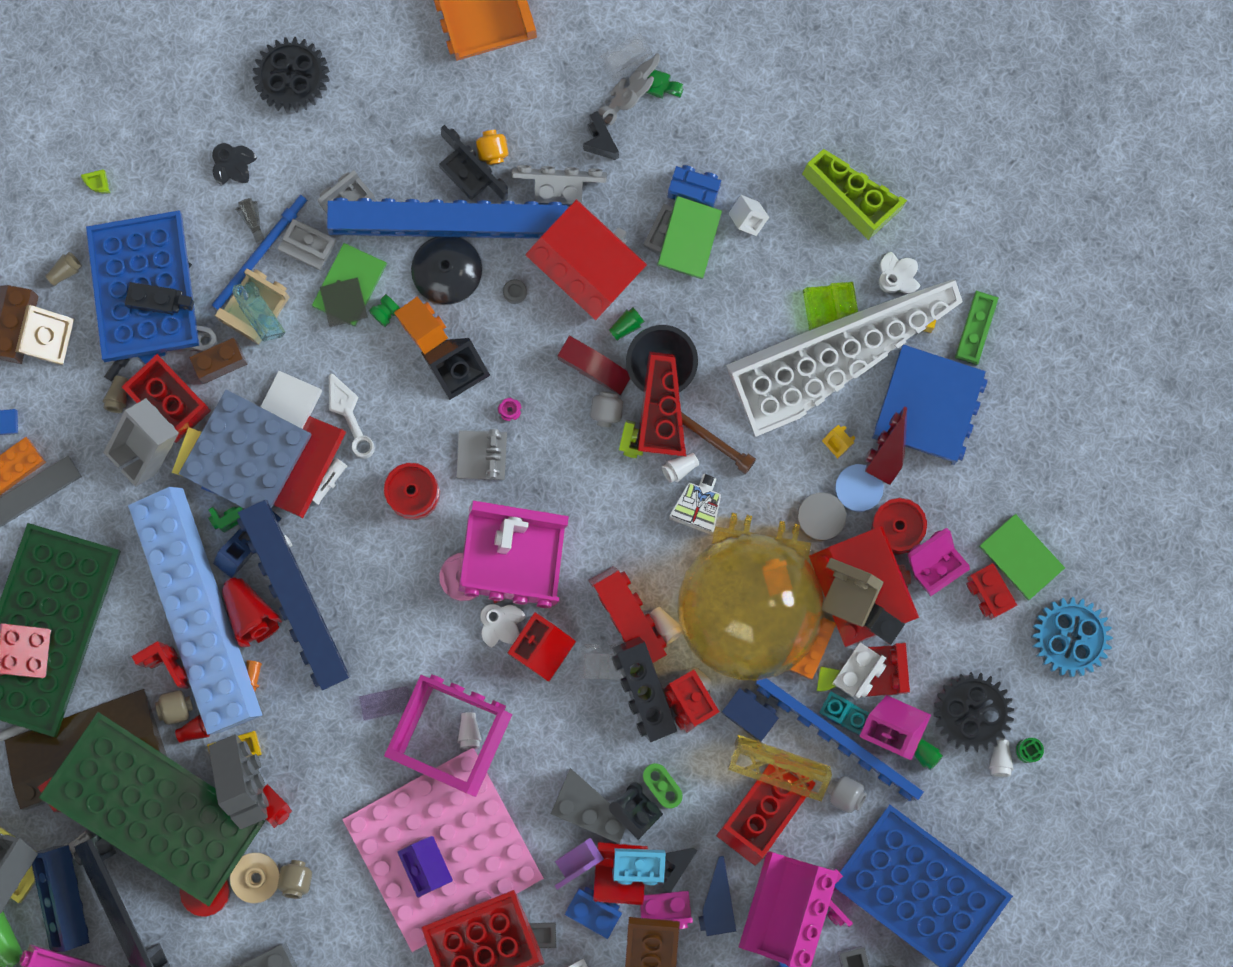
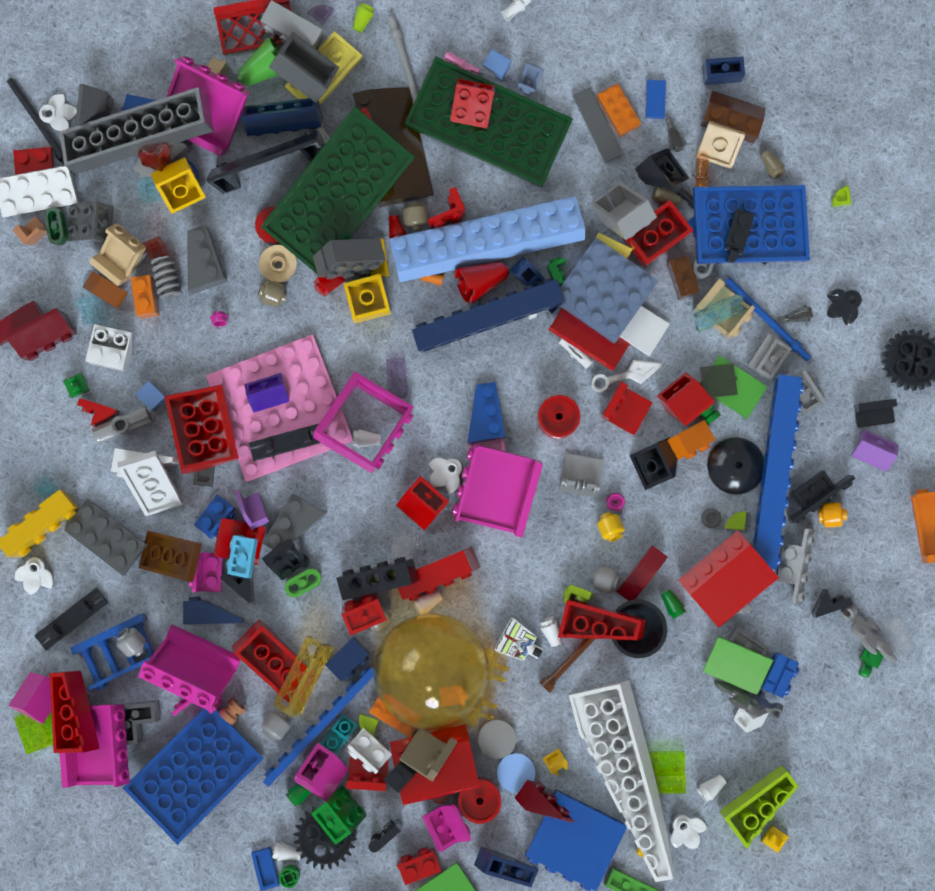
camera: 95 degrees right, 5 degrees up
white bracket [494,517,528,554] -> none
none -> dark pink plate [210,311,229,327]
none -> nougat wheel [219,697,246,725]
none -> black hinge [249,423,327,462]
none -> blue tile [251,847,280,891]
none -> green bracket [311,786,367,845]
none -> yellow brick [343,274,391,324]
none -> black plate [368,818,403,853]
none -> blue wing [467,382,505,444]
none -> dark blue slope [474,847,539,887]
none -> yellow head [597,512,625,542]
none -> red bracket [601,382,652,435]
none -> black slope [635,148,689,189]
none -> red slope [657,372,715,426]
none -> clear smoke cone [665,117,687,152]
none -> clear orange axle [694,159,709,187]
none -> white cone [697,774,727,802]
none -> flat silver piece [714,680,783,719]
none -> lime tile [724,511,746,530]
none -> yellow tile [761,825,789,853]
none -> medium lavender panel [852,429,899,471]
none -> black panel [854,399,897,428]

